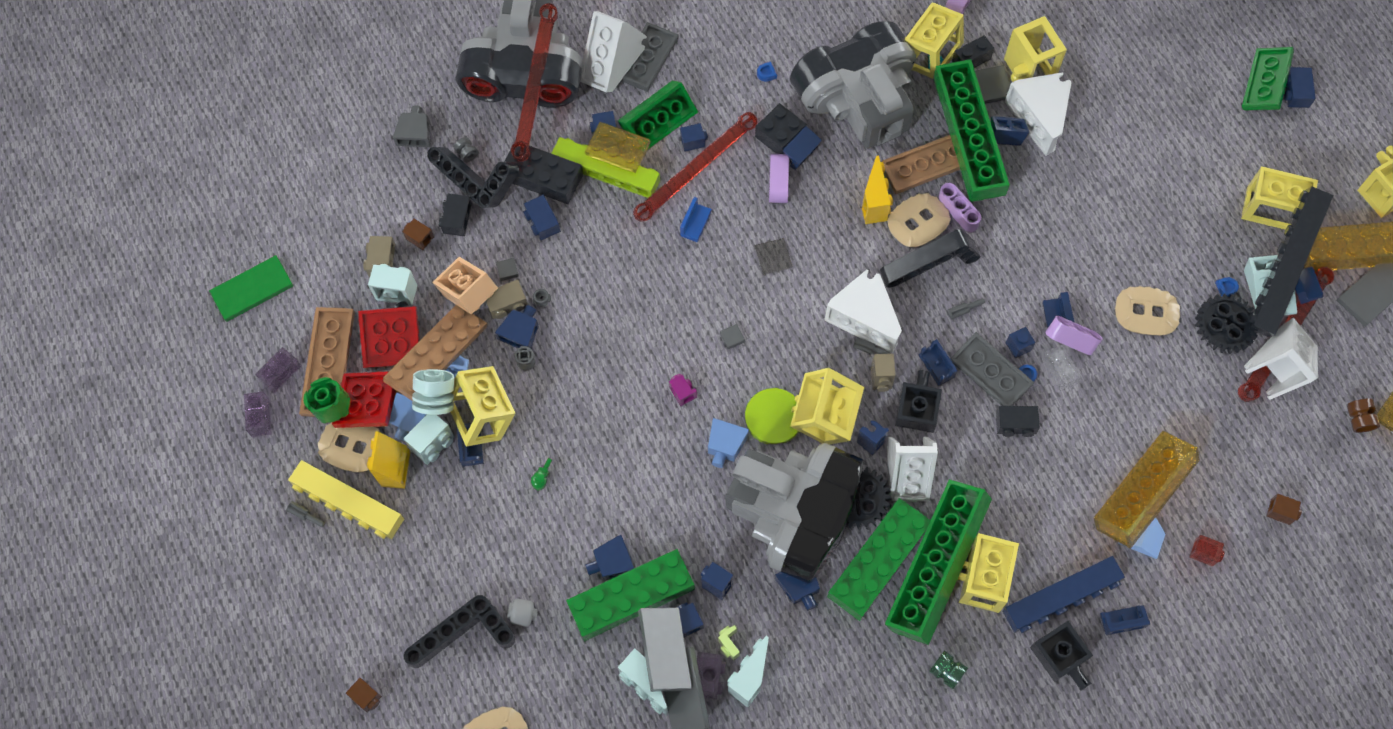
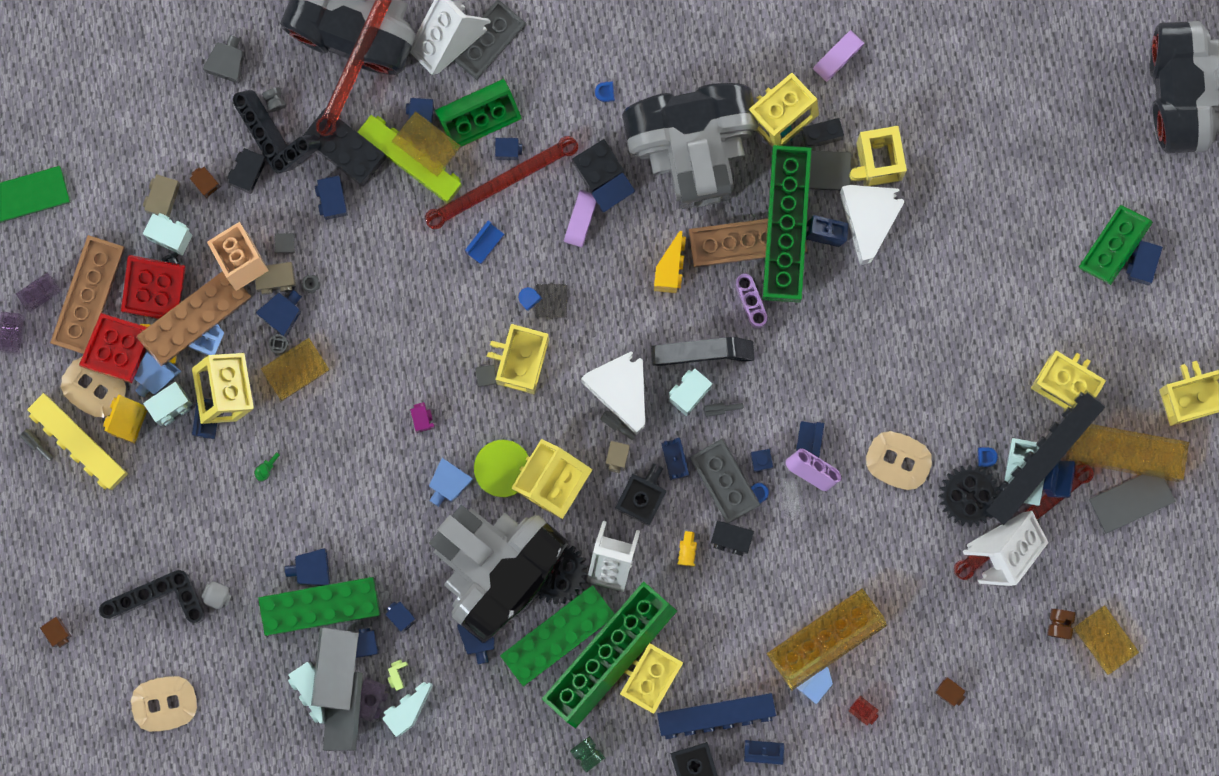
camera: 15 degrees right, 15 degrees up
green brick [303,377,350,424] -> none
light aqua wheel [412,369,454,415] -> none
dark blue hinge [857,420,889,456] -> none
tan piece [887,193,951,247] -> none
none -> clear yellow plate [261,338,330,401]
none -> light yellow piece [487,324,549,394]
none -> blue tile [518,287,542,311]
none -> light aqua brick [669,369,713,416]
none -> yellow hinge [677,531,697,567]

